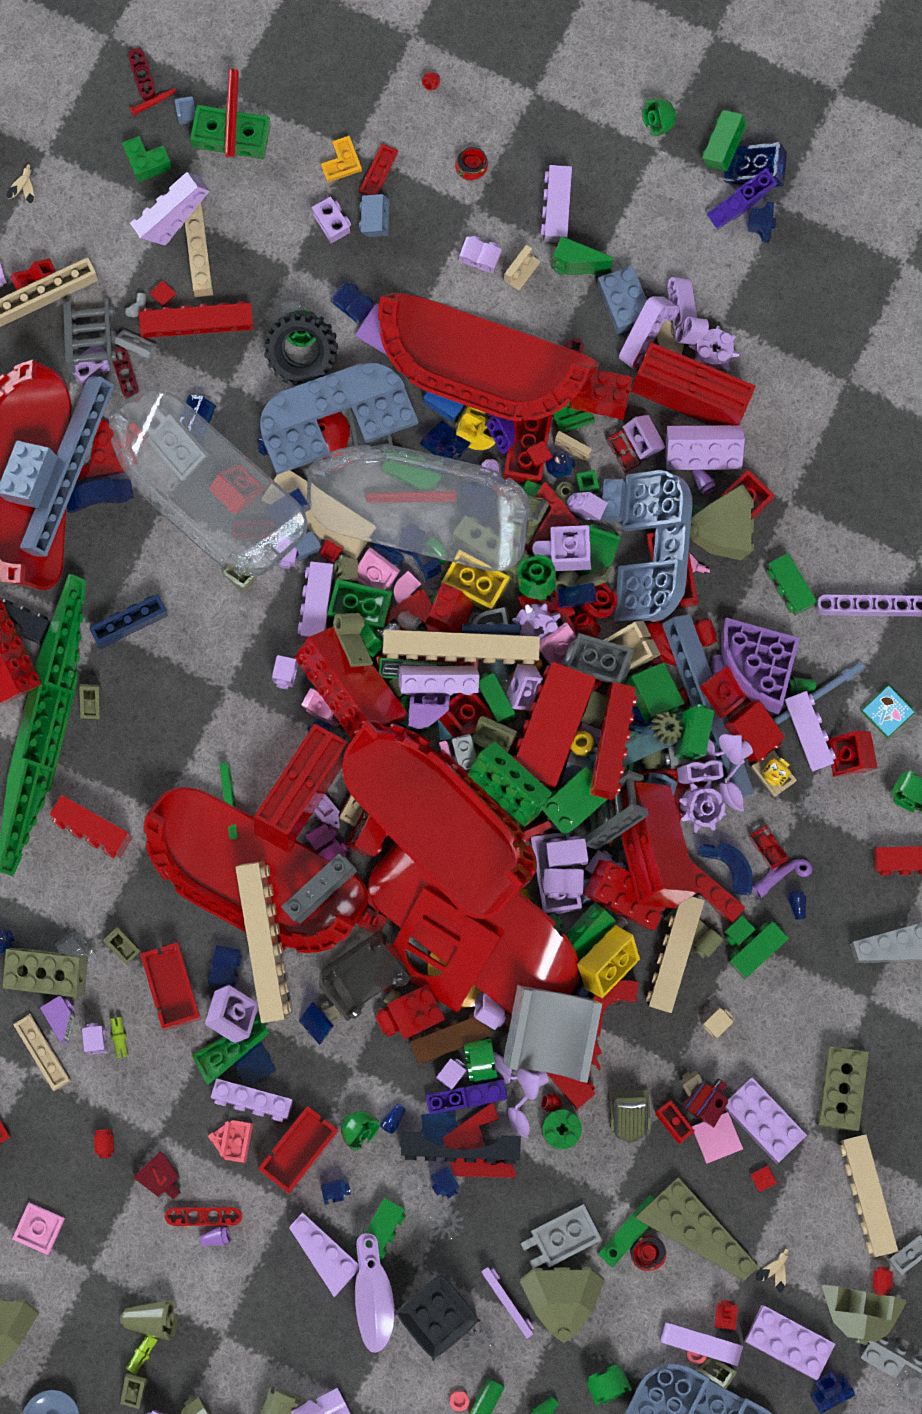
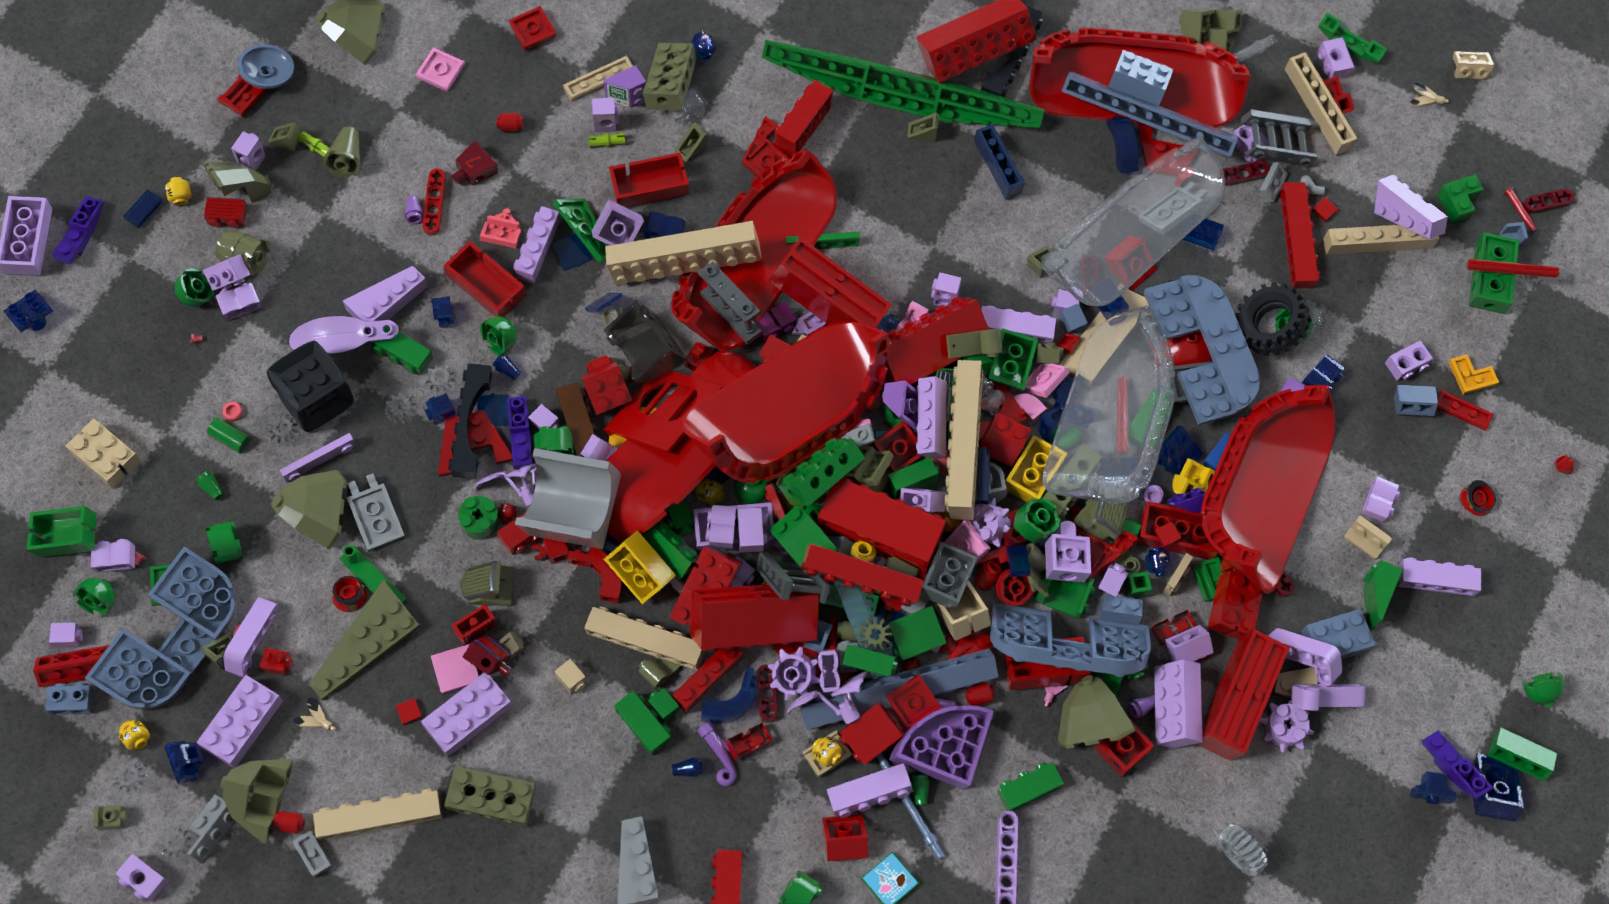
camera: 90 degrees right, 10 degrees down
none -> red wing [742,116,818,176]
none -> dark red beam [757,664,778,723]
none -> light grey gear [1218,824,1267,877]

